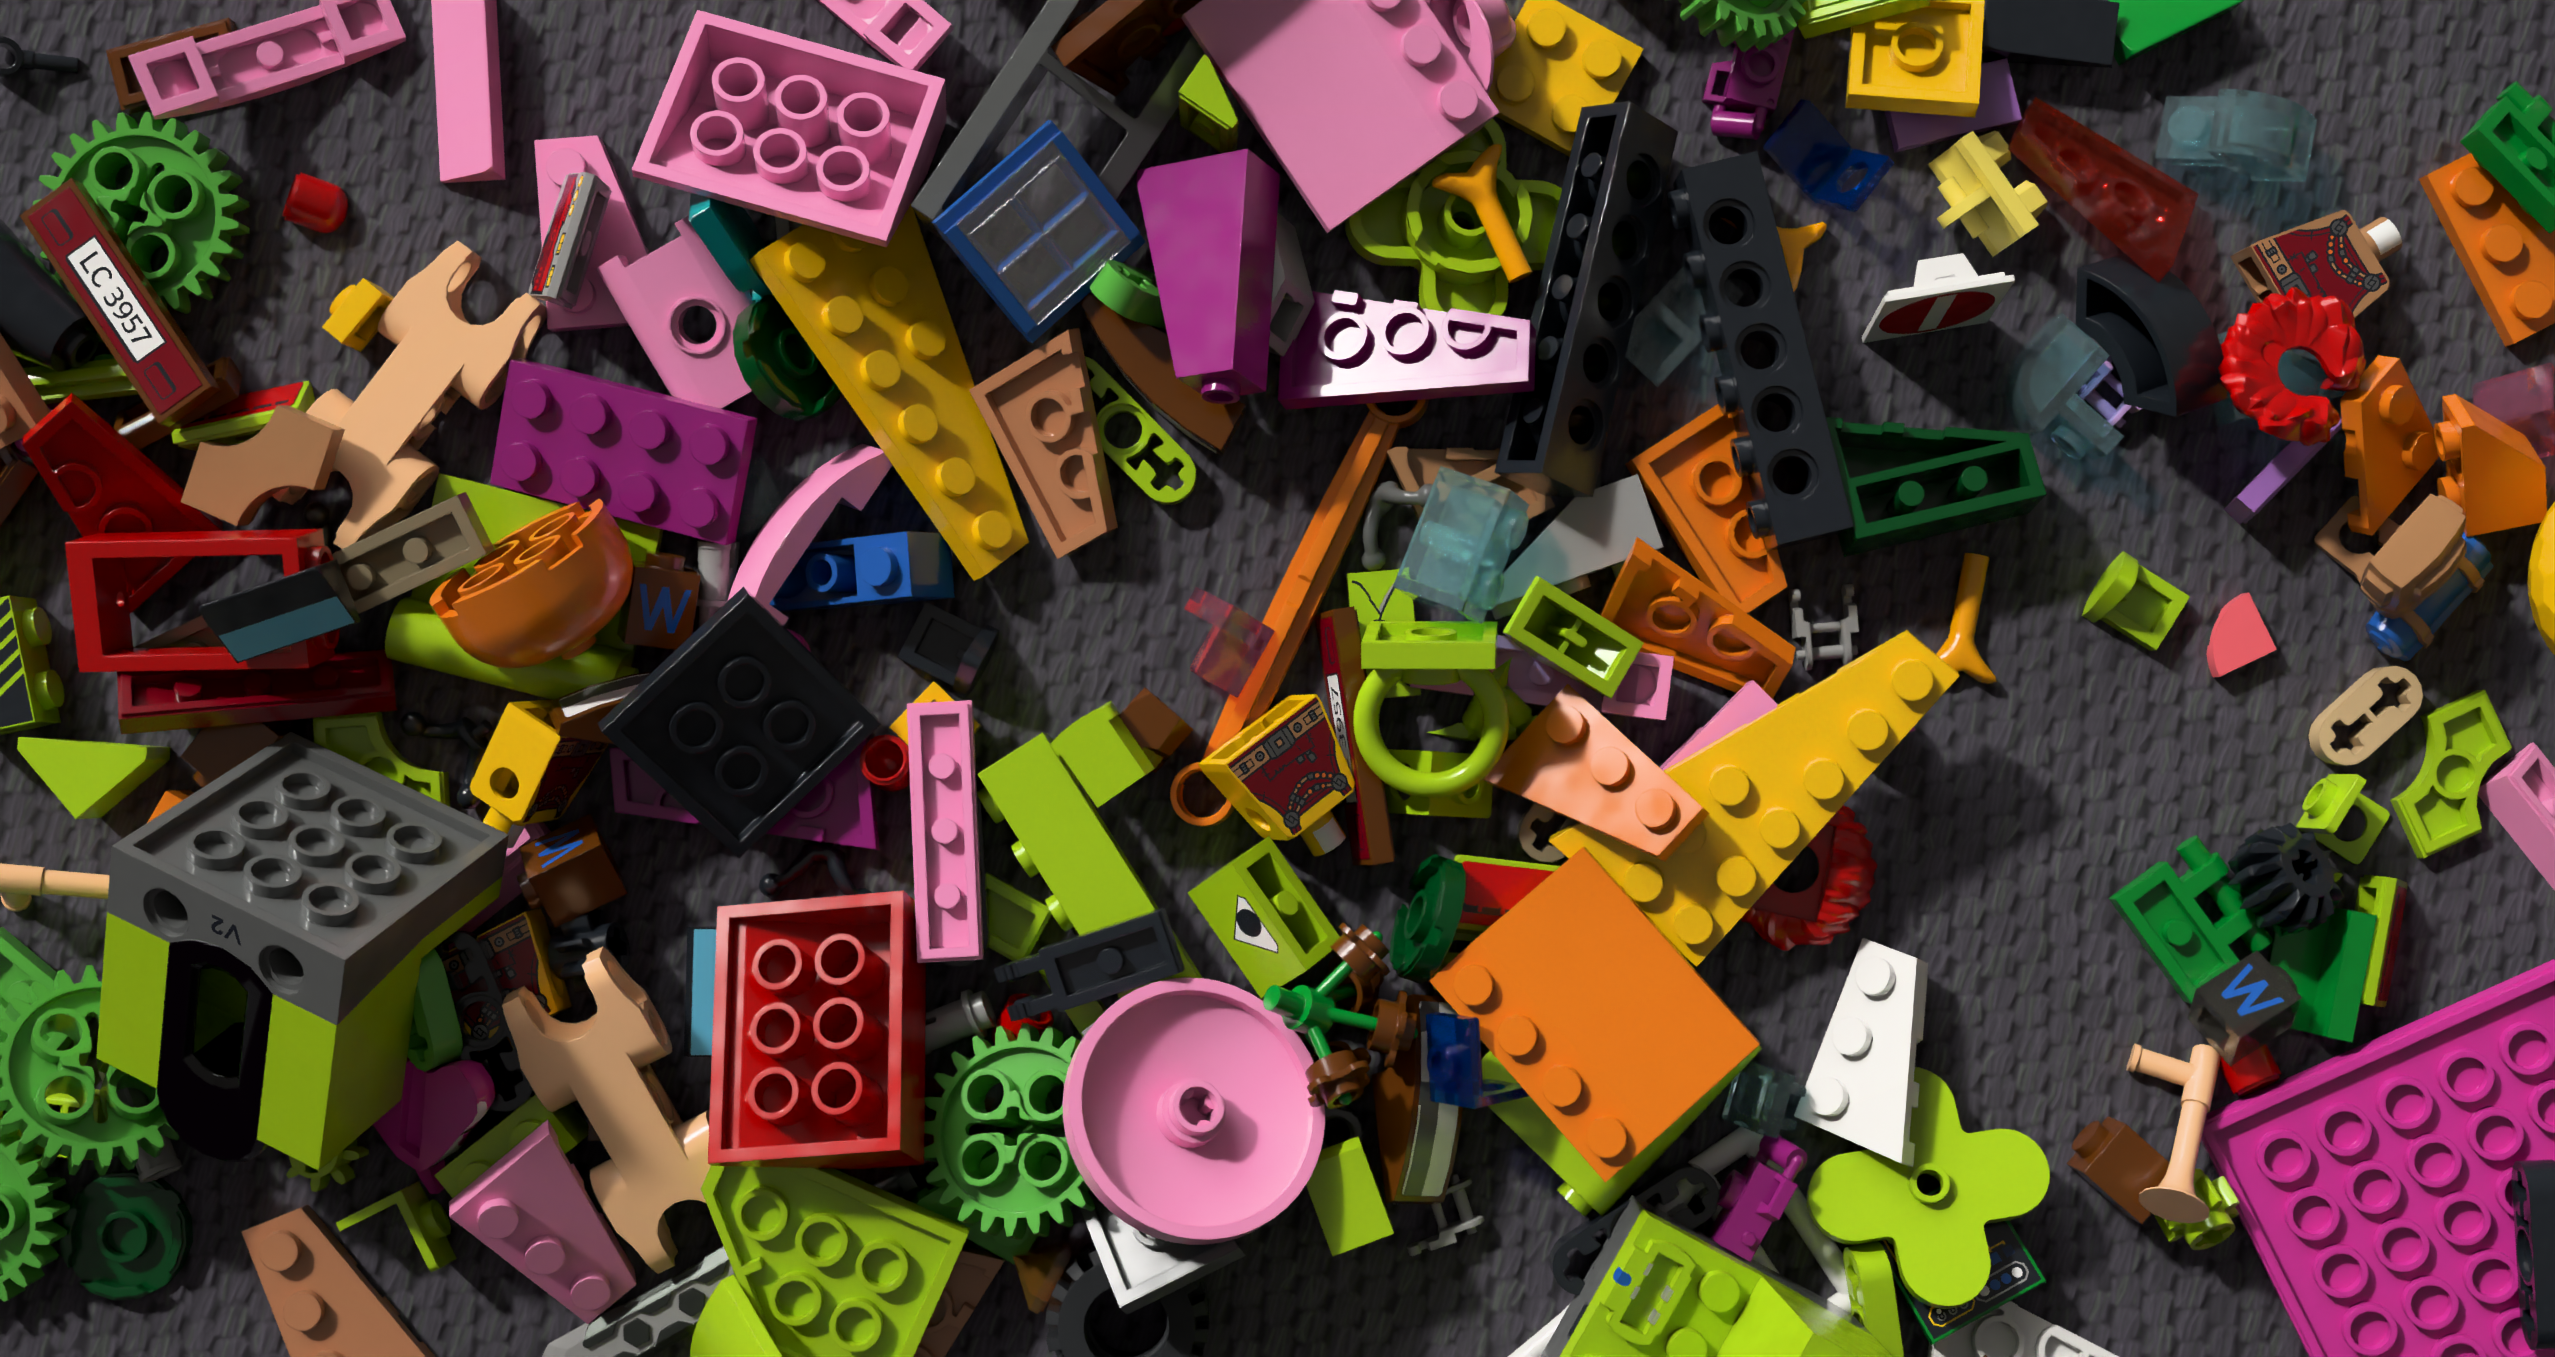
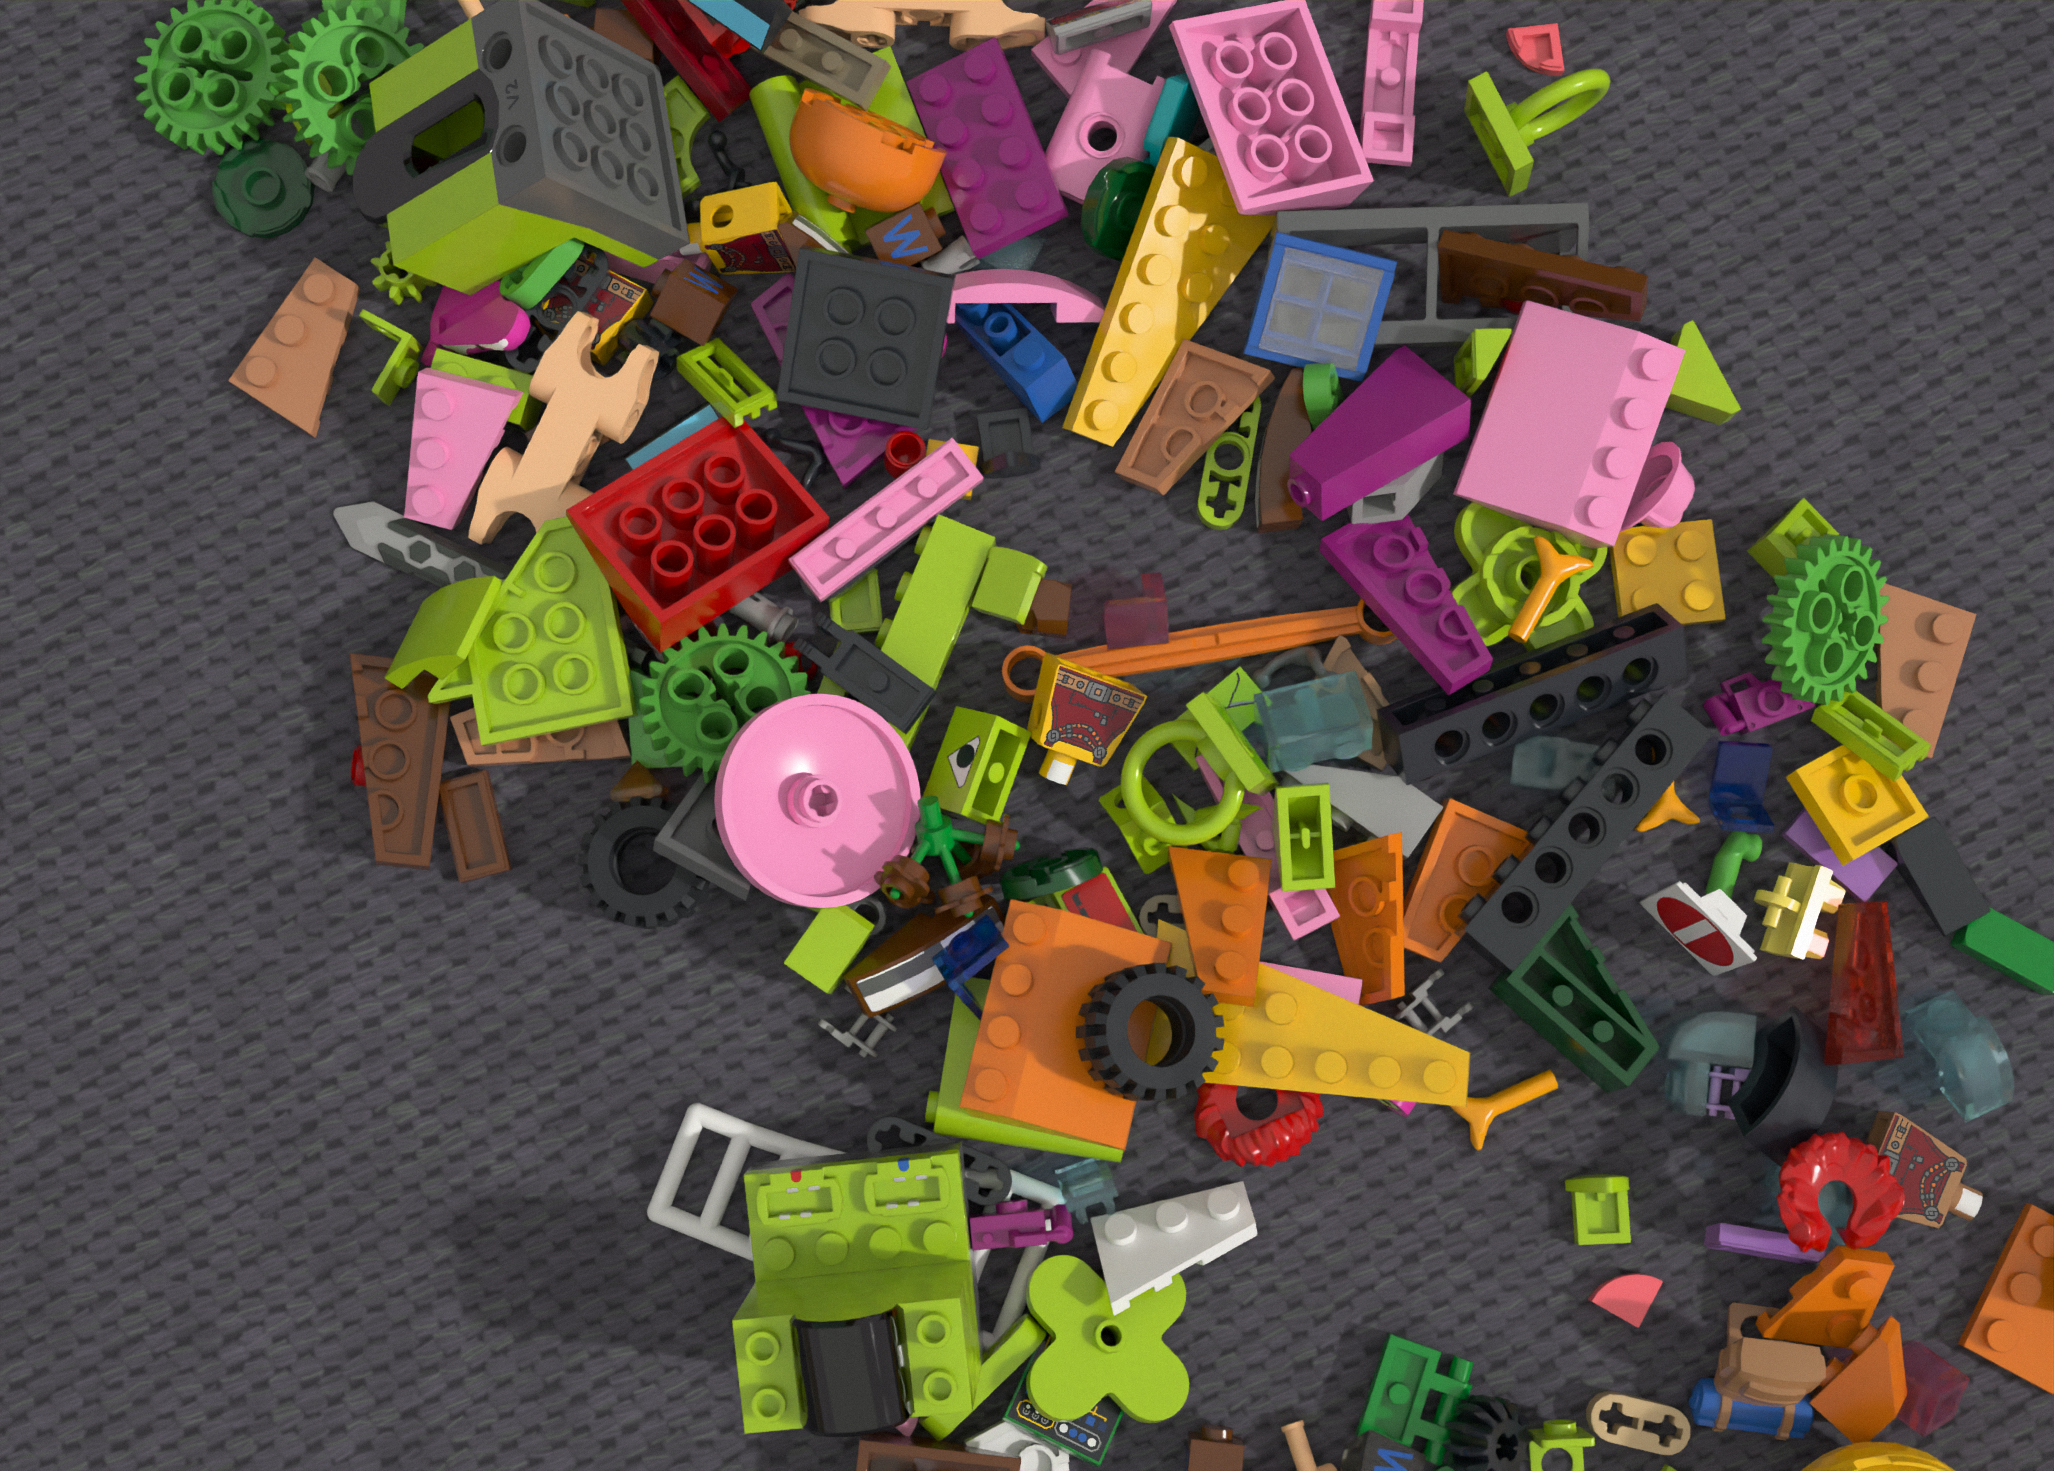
camera: 60 degrees right, 5 degrees down
reddish brown tile [1314,606,1396,865] -> none
none -> lime tile [676,338,777,428]
none -> black tyre [1076,963,1225,1101]
none -> bright green arm [1705,829,1762,899]

